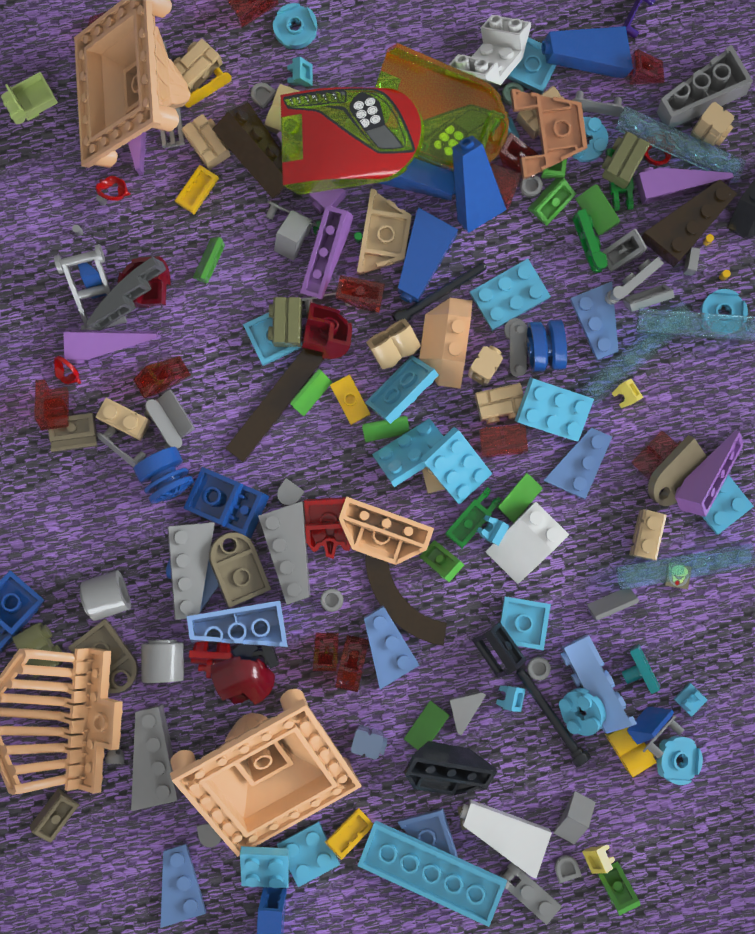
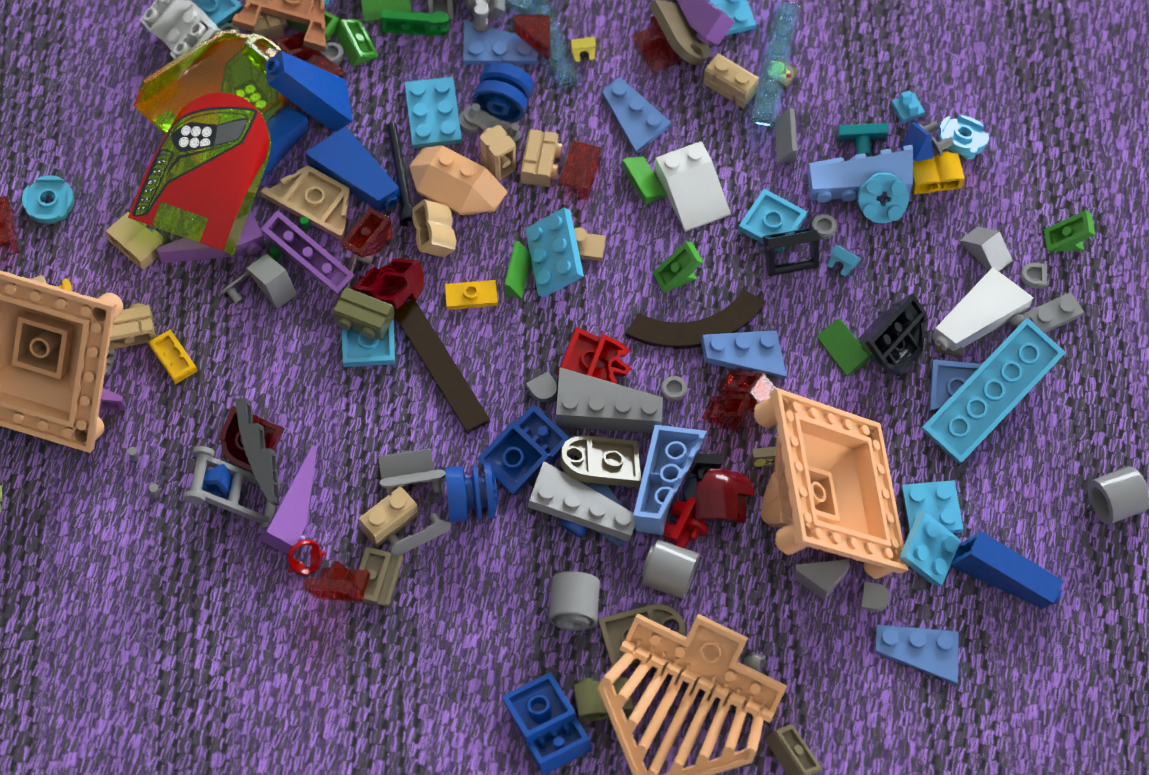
camera: 75 degrees left, 20 degrees down
red piece [95,176,131,201] -> none
light grey wedge [131,704,182,811] -> none
clear red slope [133,356,191,398] -> none
bright green slope [193,237,225,284] -> none
dark brown wedge [212,102,290,199] -> none
light grey tile [251,83,276,110] -> none
medium azure tile [287,57,313,87] -> none
bright green slope [290,369,332,416] -> none
yellow plate [324,808,373,860] -> none
light nougat wedge [339,497,434,565] -> none
sand blue brick [351,724,388,760] -> none
medium azure plate [365,355,439,424] -> none
medium azure plate [420,427,492,505] -> none
green hinge [445,487,502,549] -> none
light grey slope [449,691,486,736] -> none
medium azure tile [477,515,510,546] -> none
medium azure plate [514,377,594,442] -> none
black piece [516,668,591,768] -> none
light yellow tile [582,845,615,874] -> none
none -> clear red slope [512,14,550,60]

